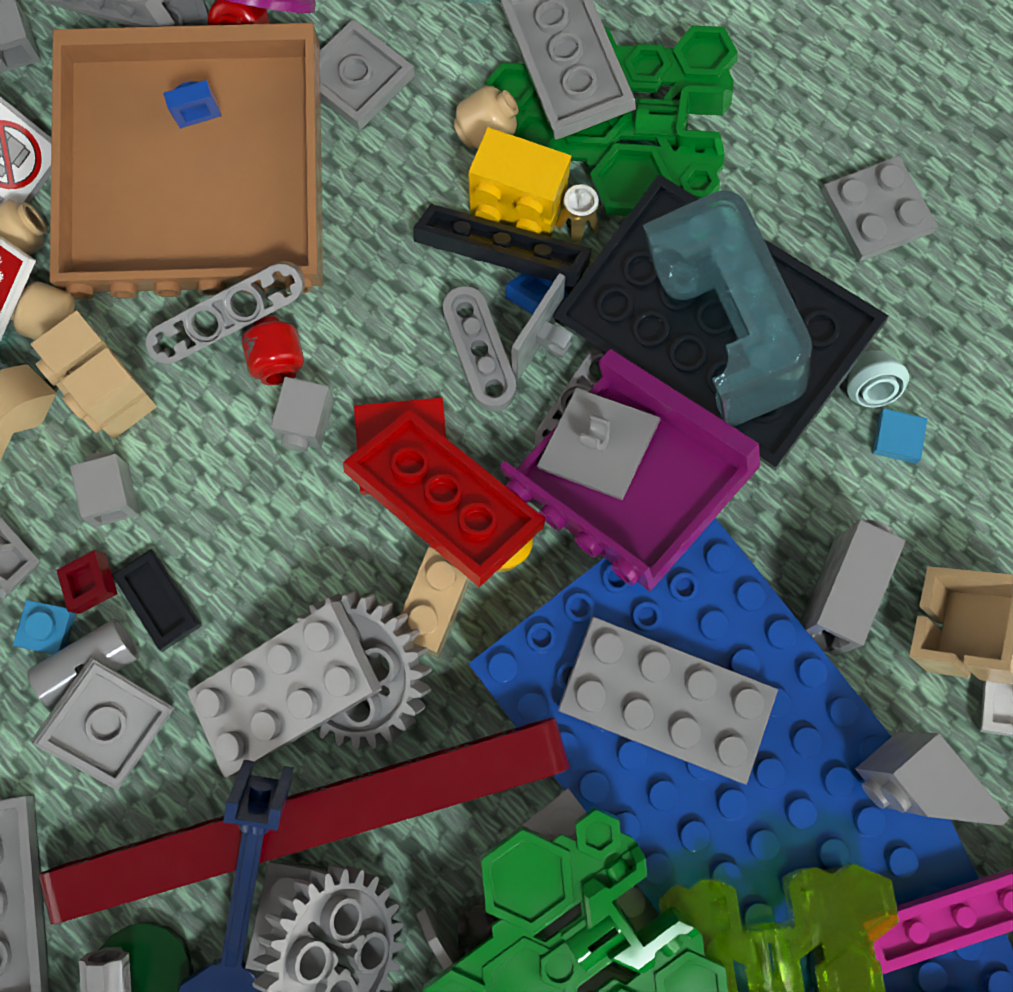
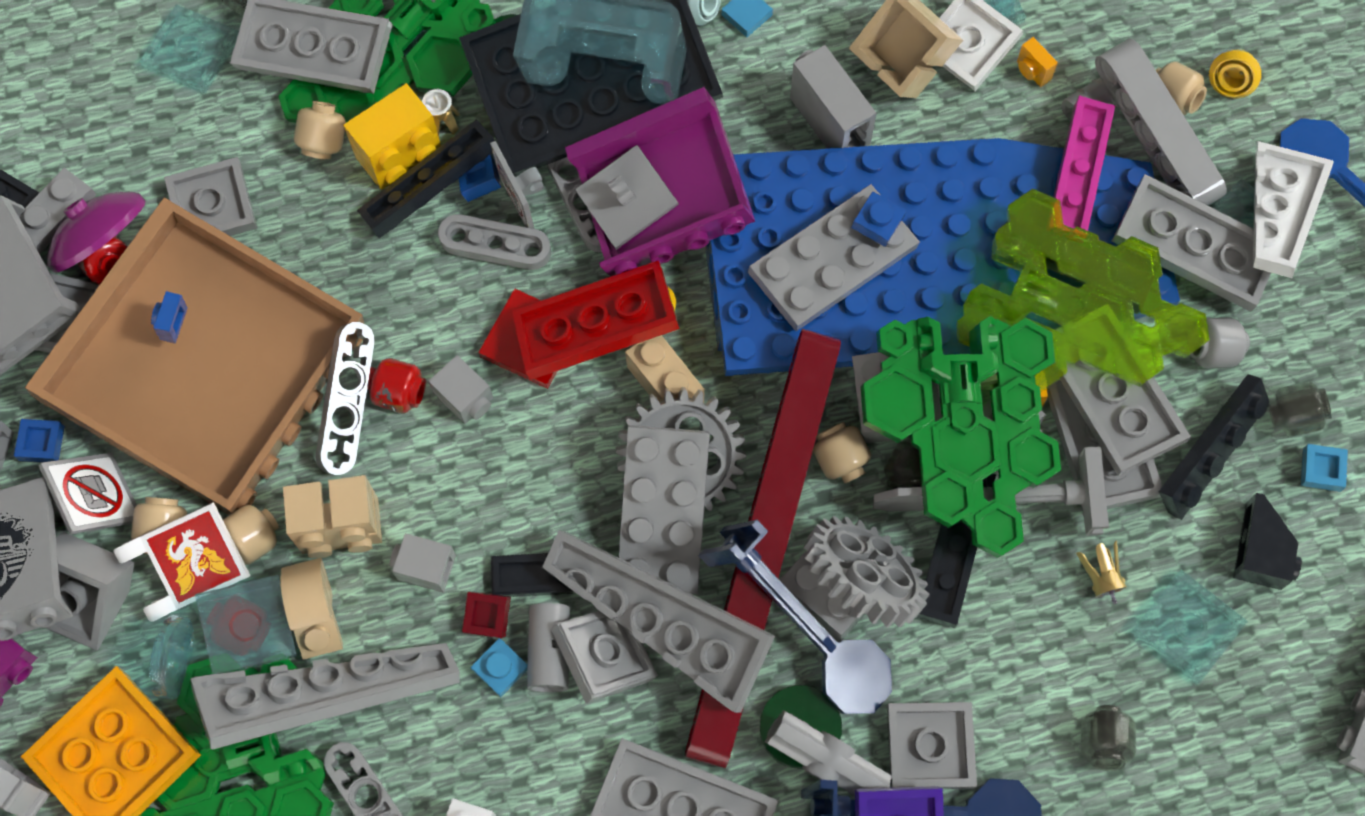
camera: 55 degrees left, 5 degrees down
light grey slope [855,731,1010,826] -> none
none -> blue plate [14,419,65,463]
none -> light grey wing [543,530,775,713]
none -> tan head [813,422,871,484]
none -> blue plate [851,191,907,247]

